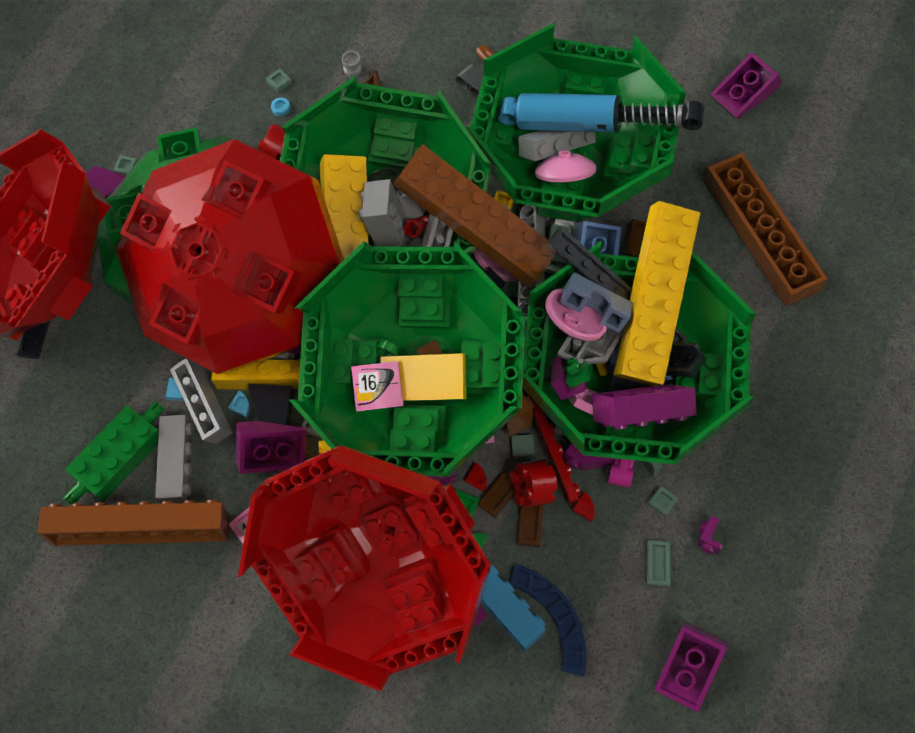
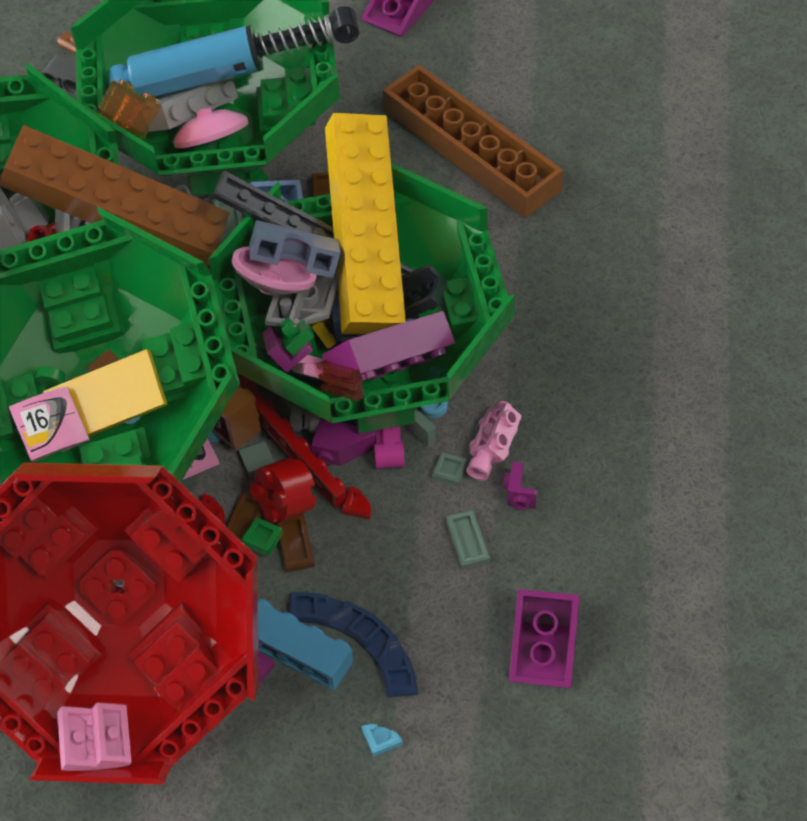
camera: 20 degrees left, 10 degrees down
none -> bright pink slope [57,703,131,771]
none -> clear orange brick [97,79,161,139]
none -> green tile [242,517,283,557]
none -> clear red tile [316,360,364,401]
none -> medium azure tile [362,724,403,756]
none -> bright pink brick [466,401,522,480]

